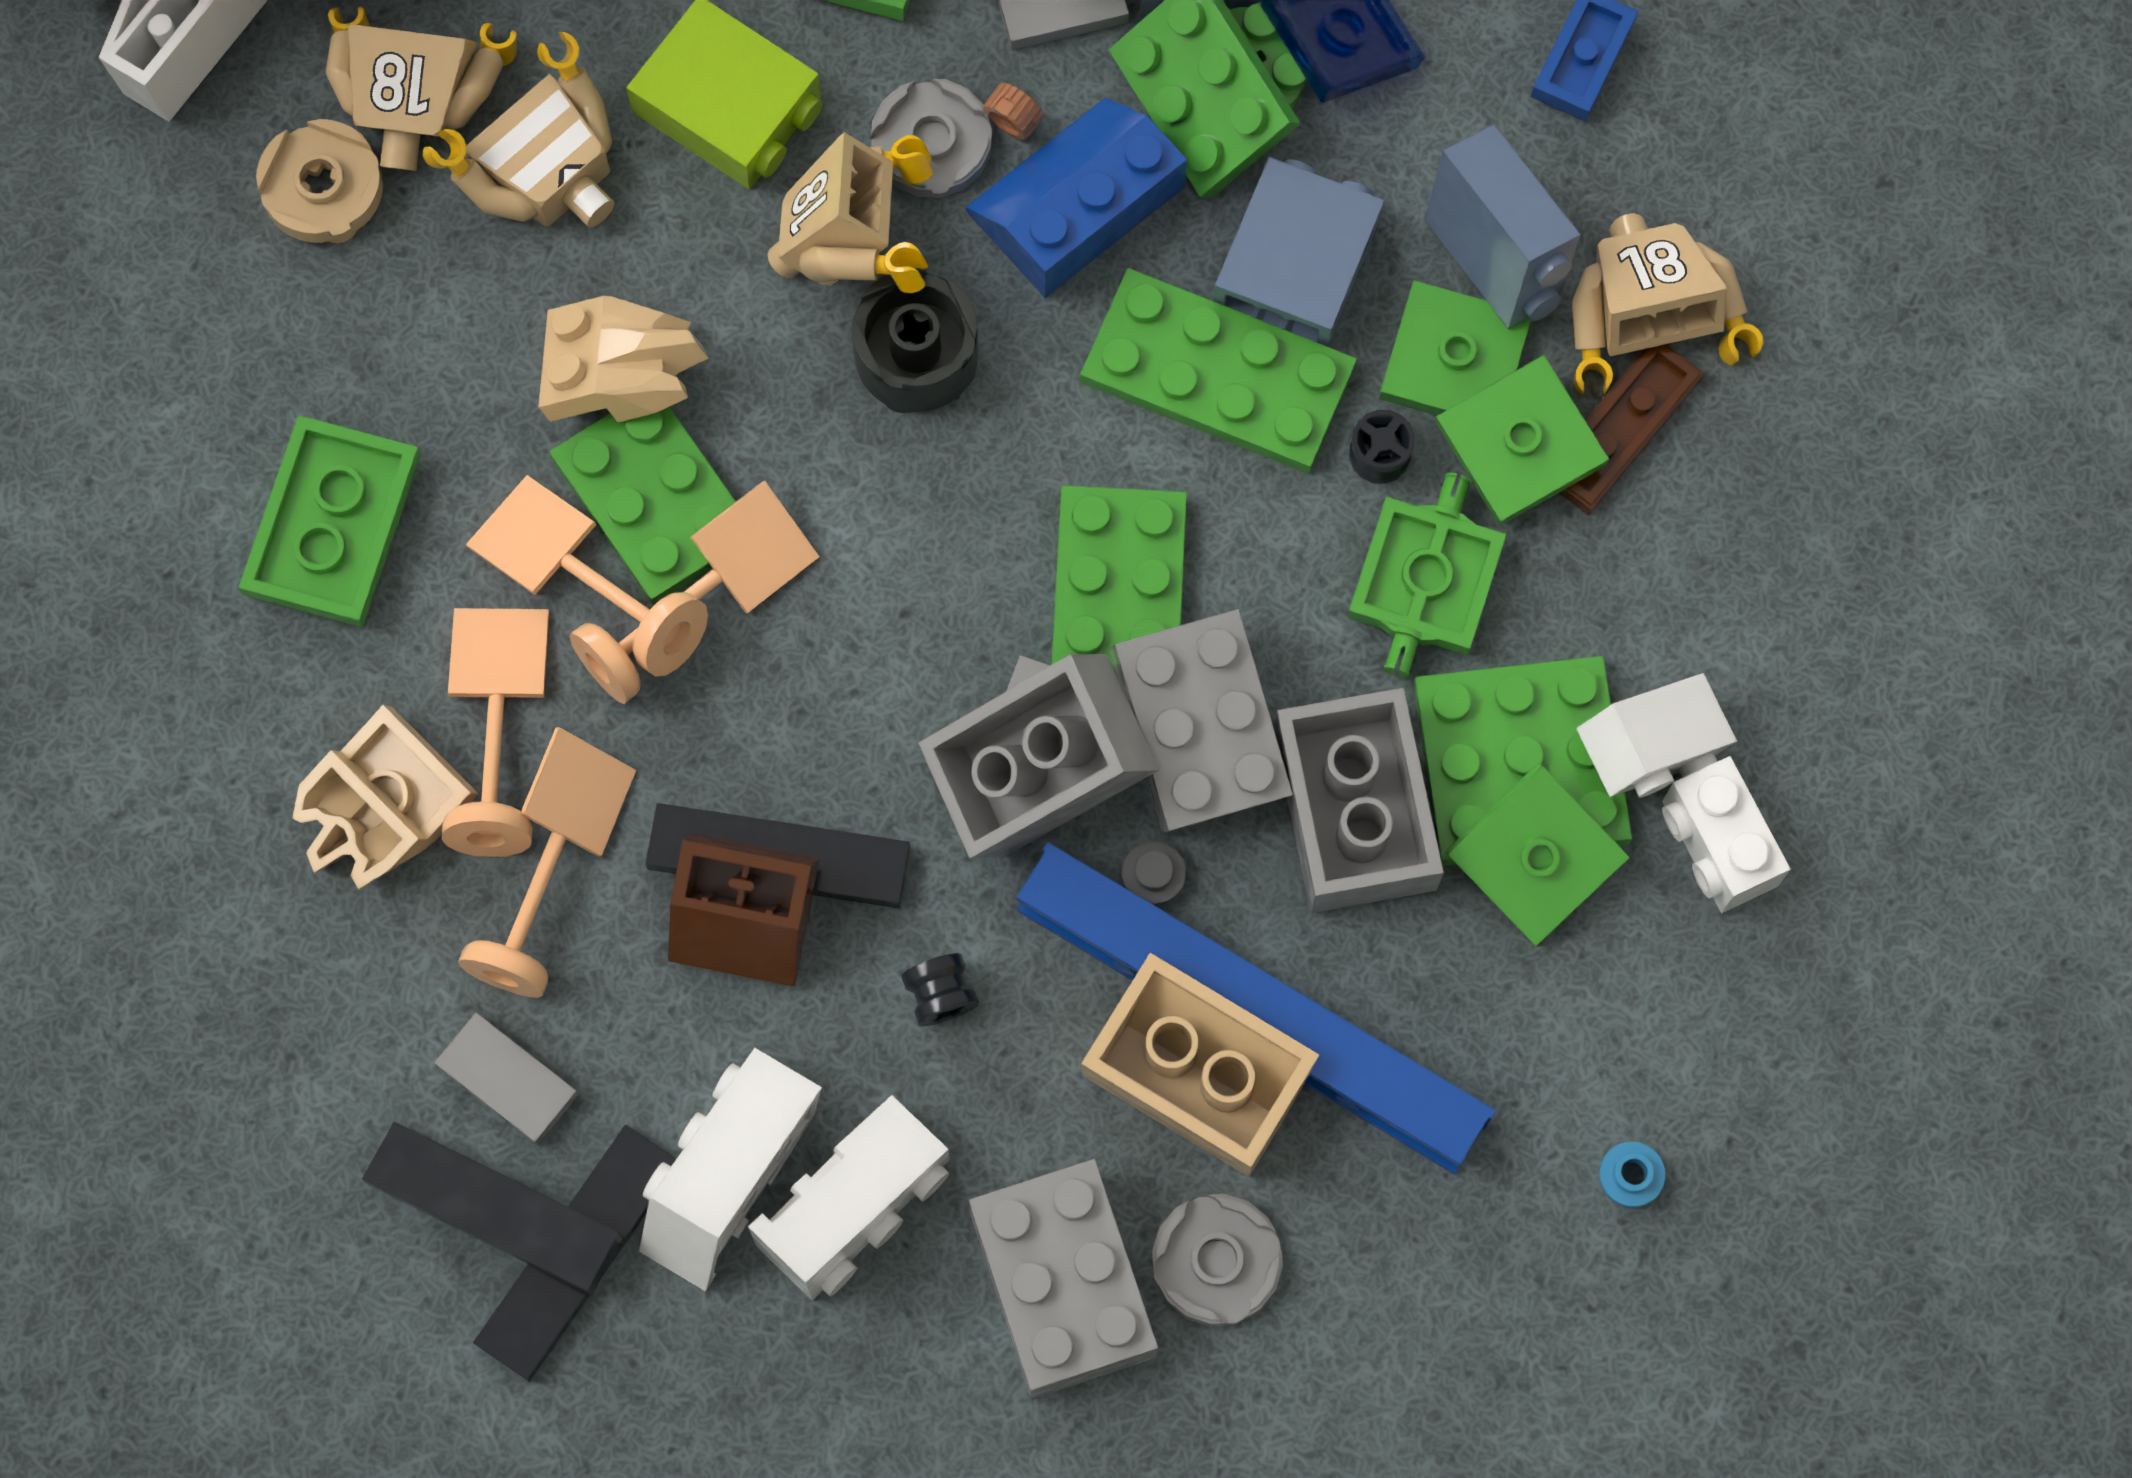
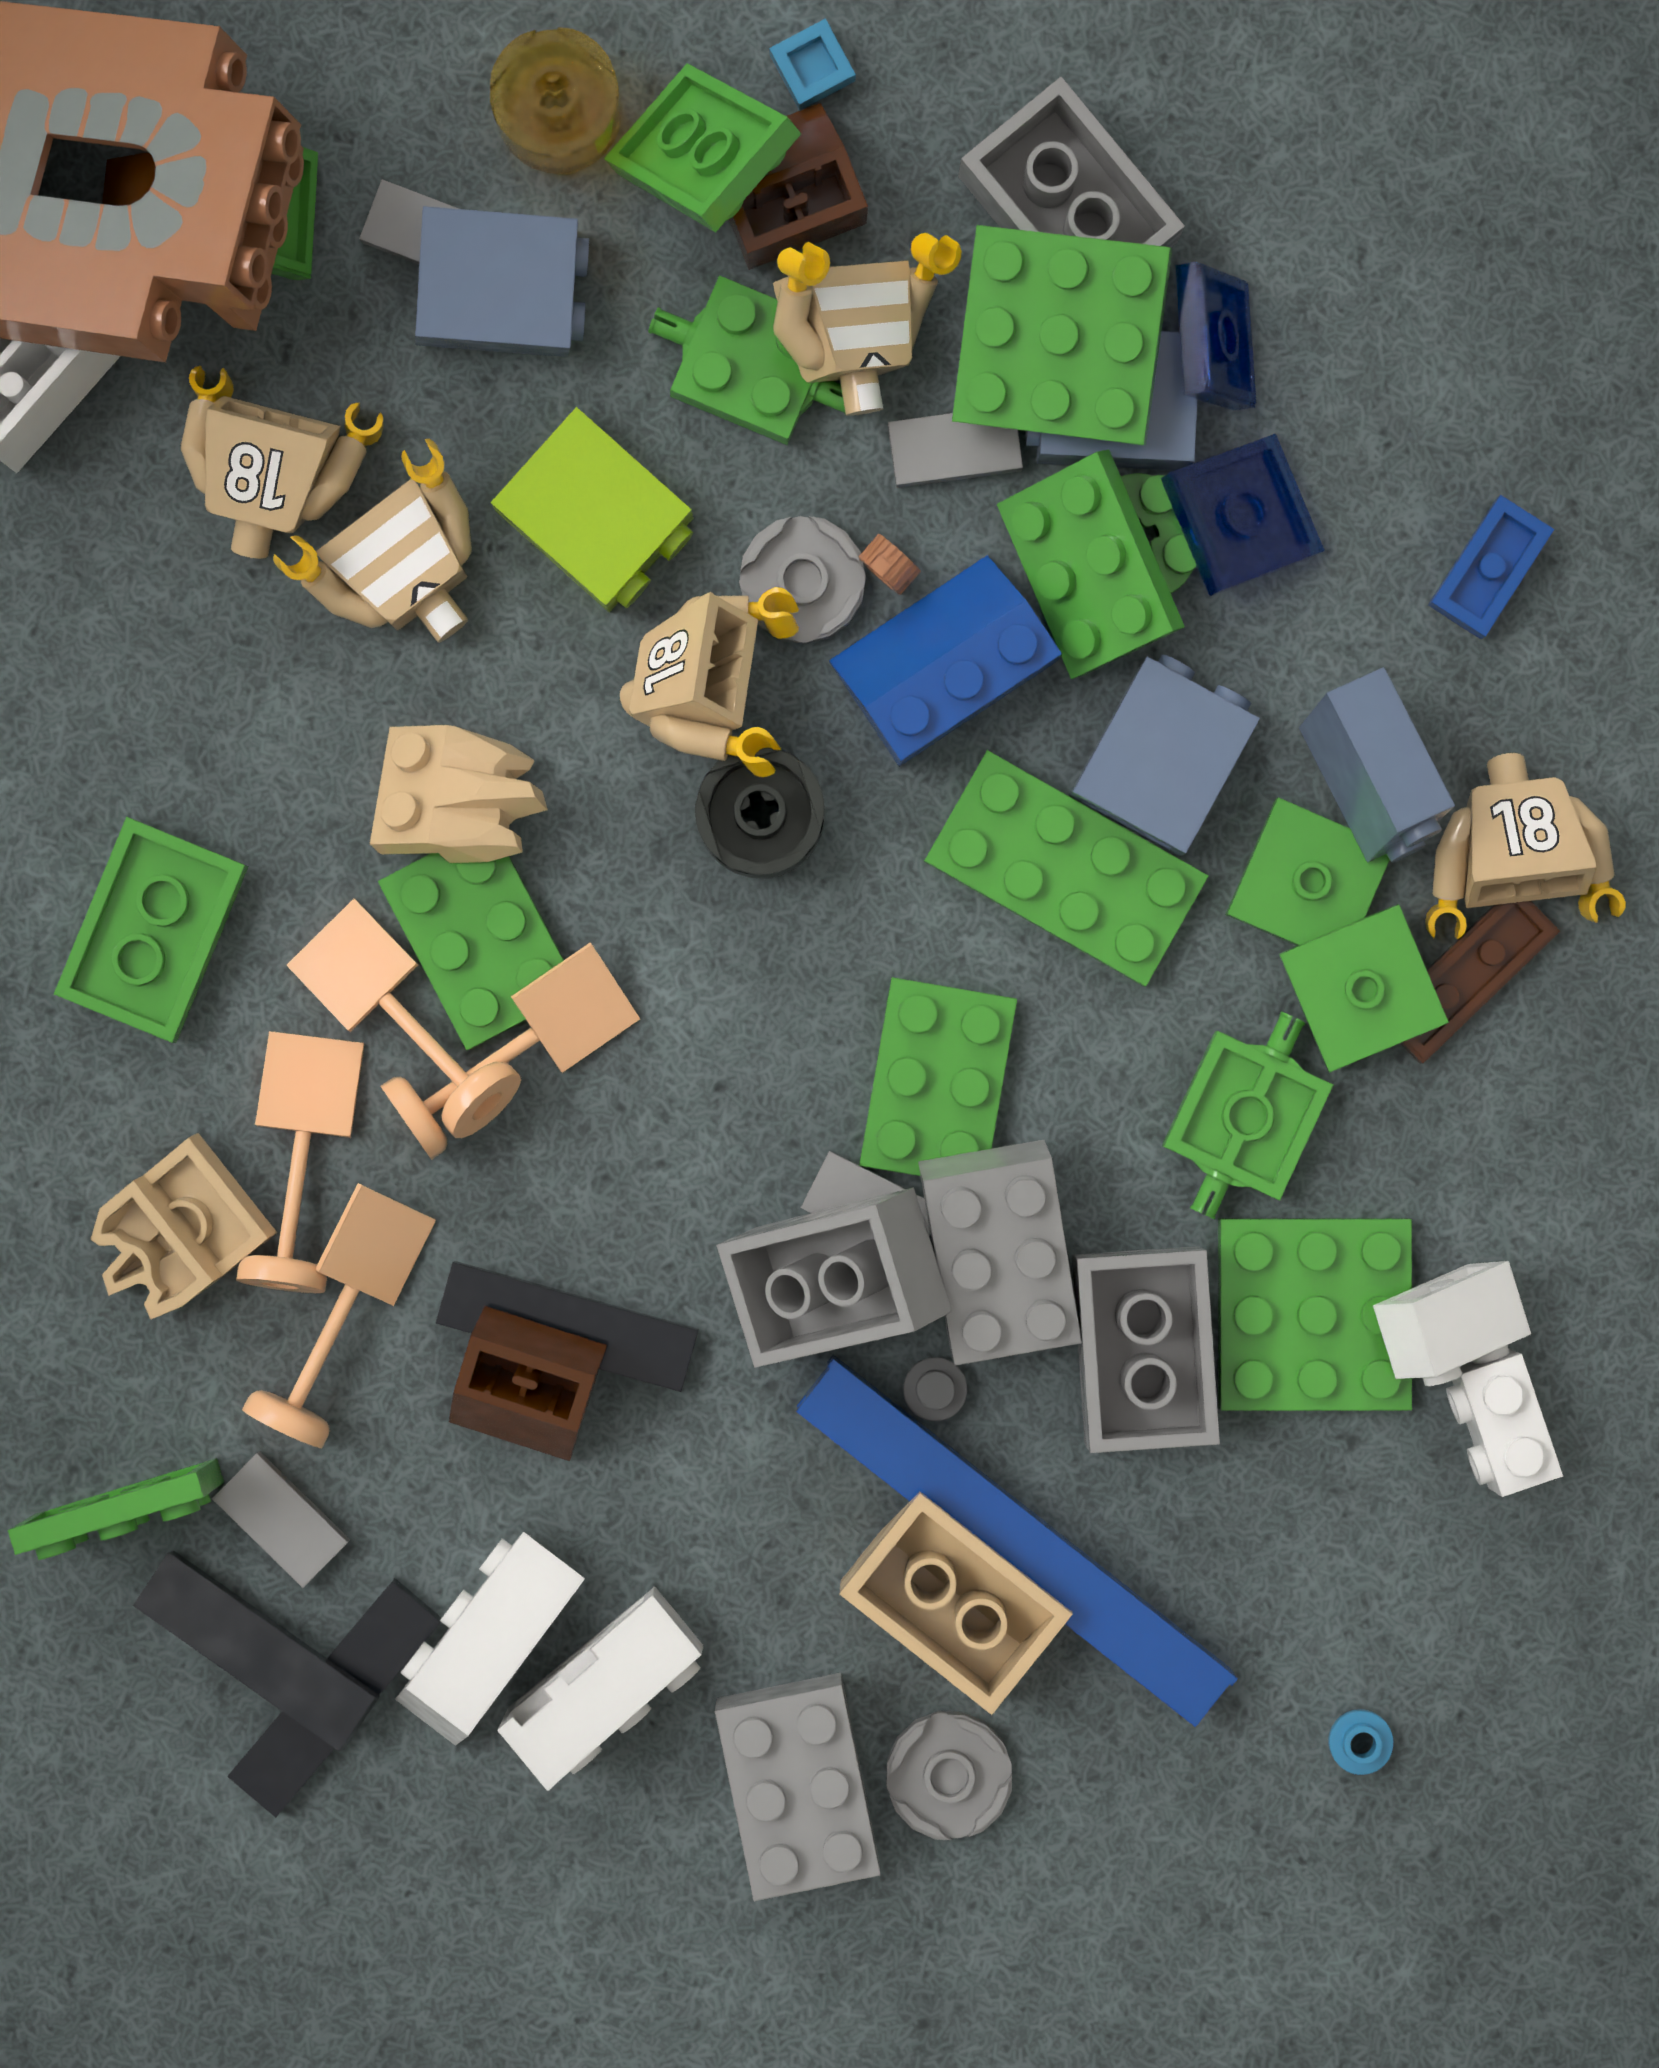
camera: 10 degrees right, 15 degrees up
tan plate [256,119,383,244] -> none
black wheel [901,953,979,1026] -> none
black wheel [1349,410,1414,484] -> none
bright green plate [1445,763,1630,946] -> none
none -> bright green plate [8,1458,224,1560]

